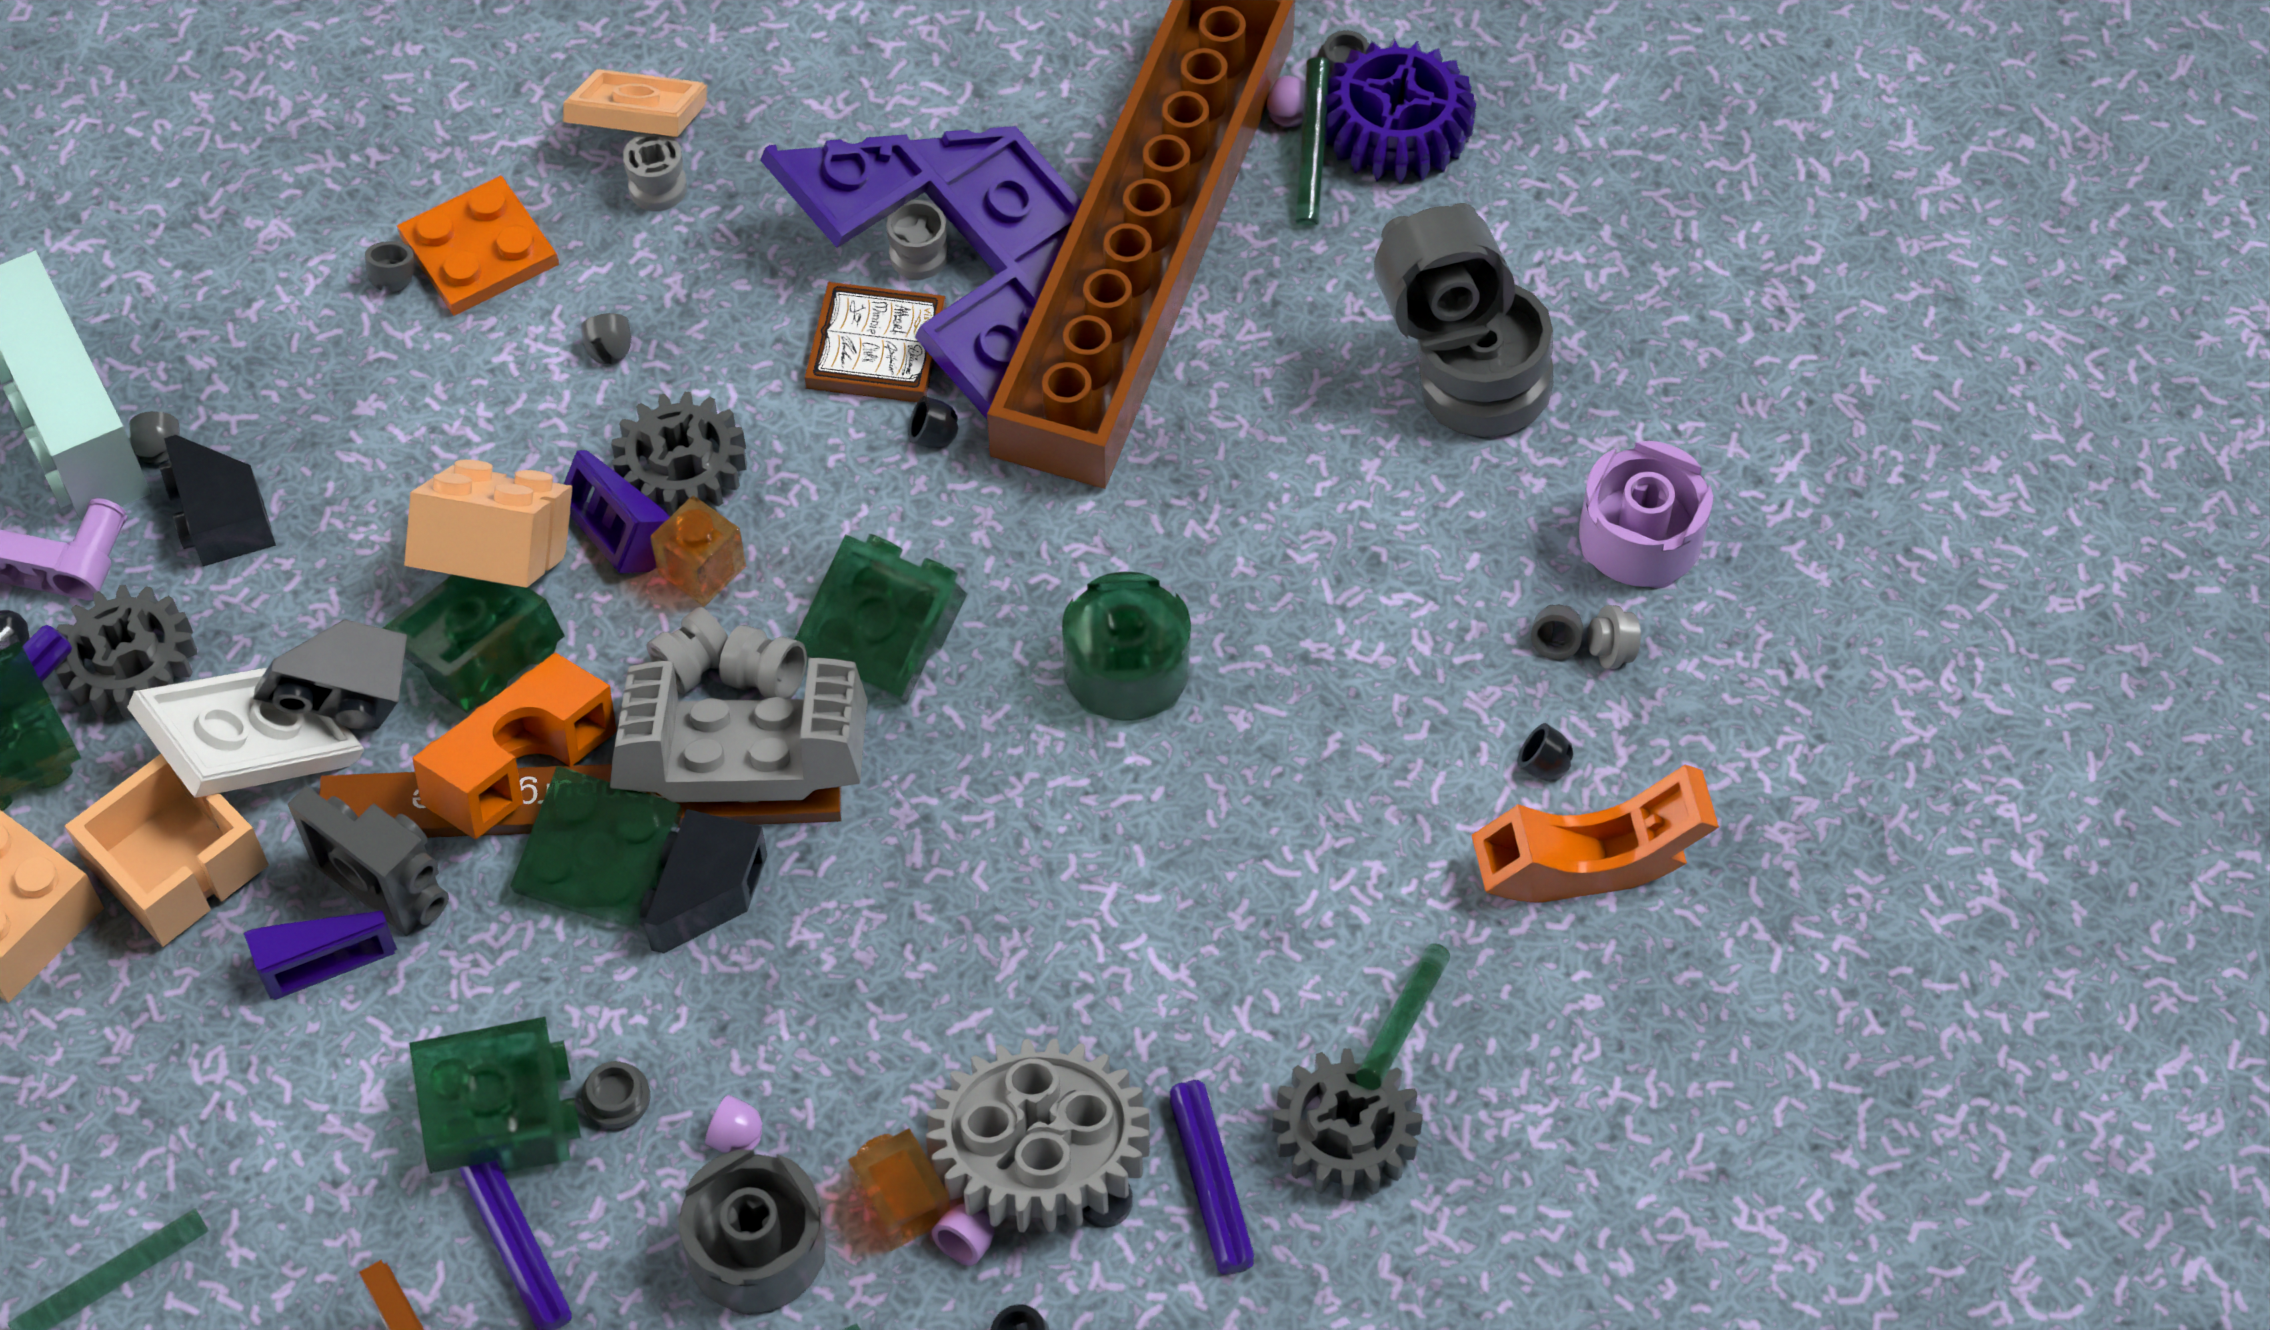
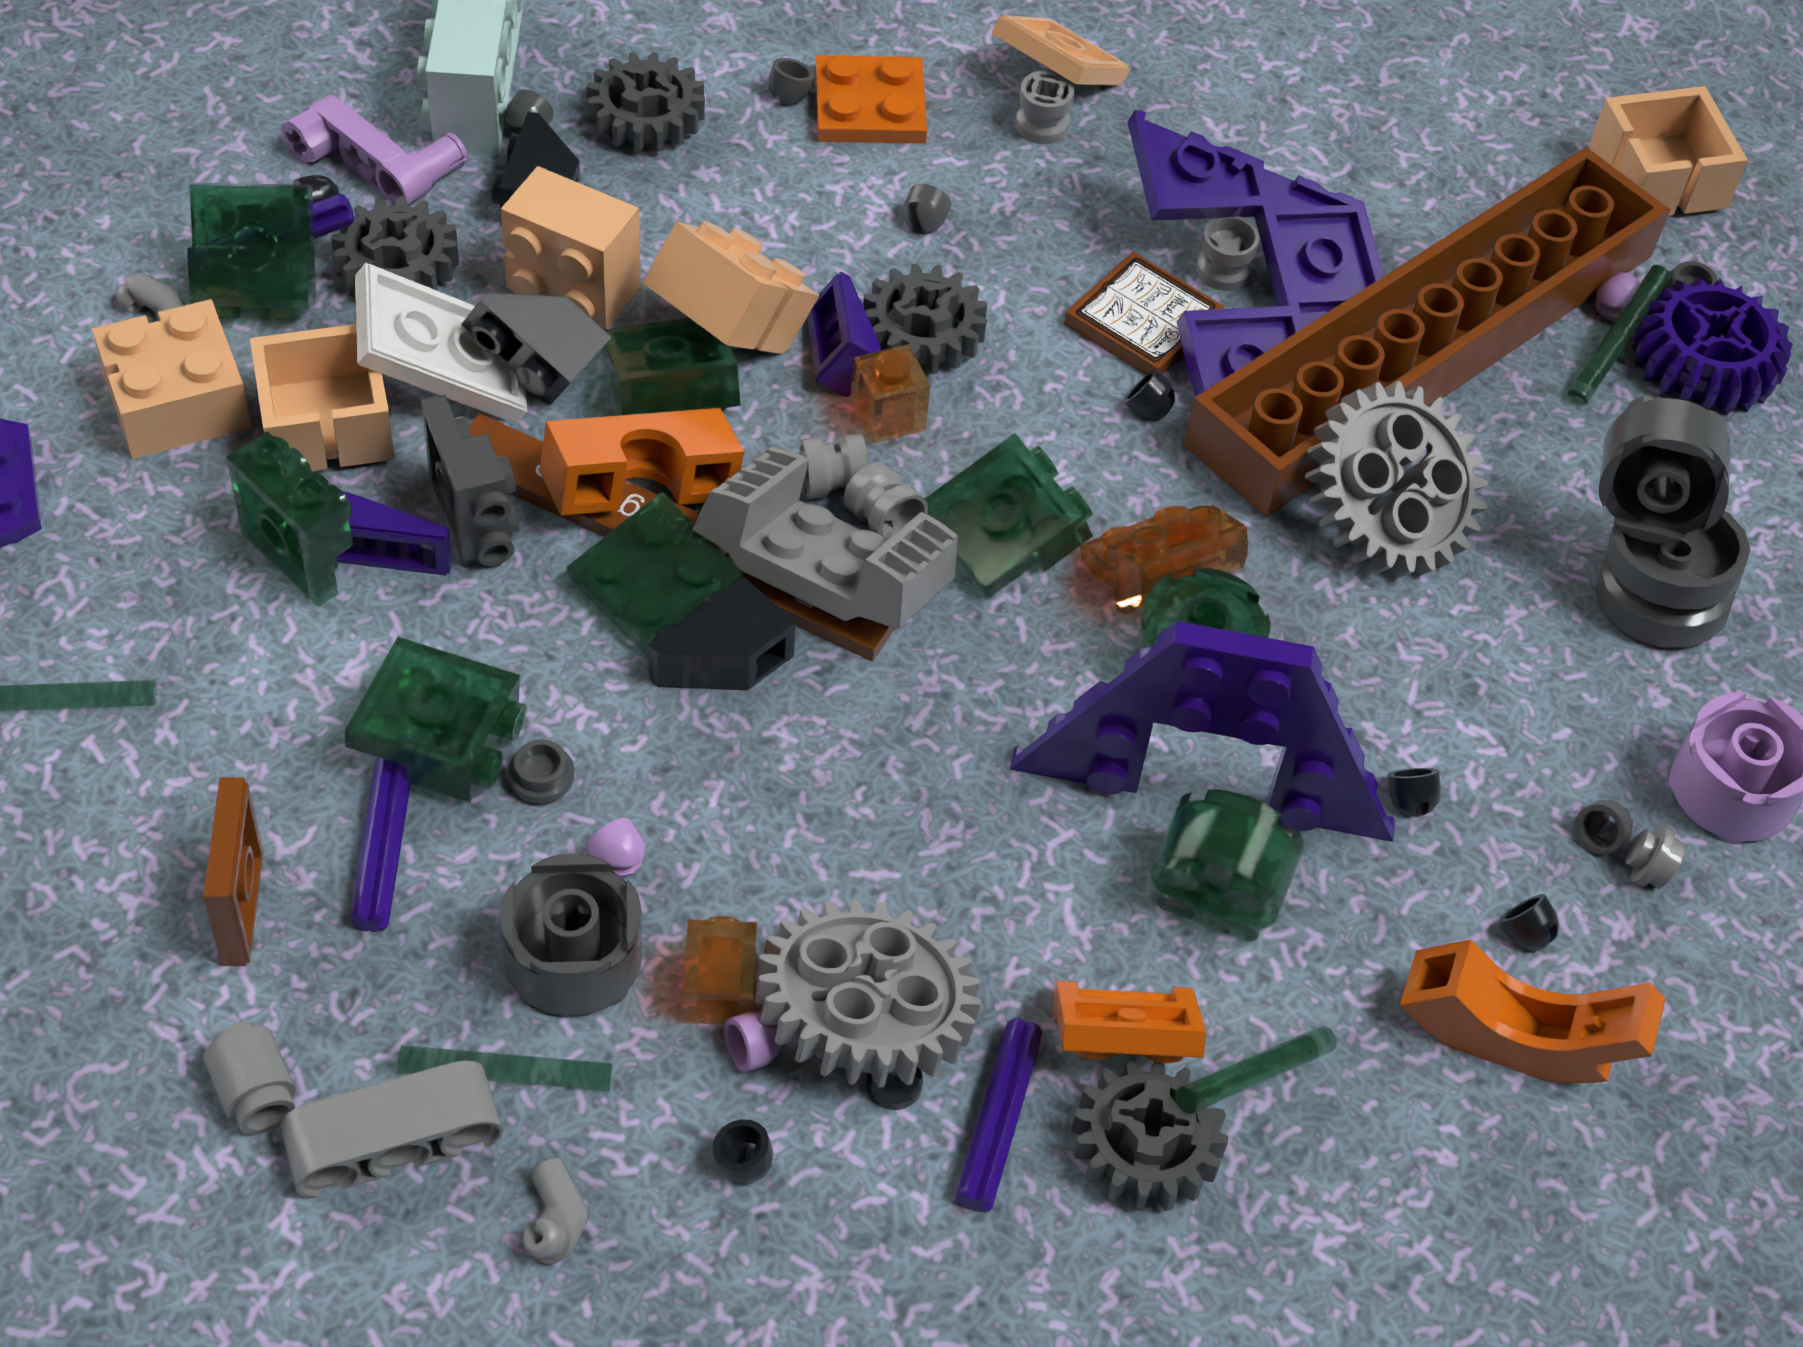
camera: 25 degrees right, 5 degrees down
none -> clear green plate [226,431,353,607]
none -> light nougat piece [501,166,641,330]
none -> dark grey gear [587,52,705,152]
none -> dark purple wing [1010,621,1395,842]
none -> orange plate [1054,980,1206,1063]
none -> clear orange brick [1080,505,1248,614]
none -> clear green brick [1150,789,1305,941]
none -> light grey gear [1305,381,1488,578]
none -> black hinge [1387,768,1441,817]

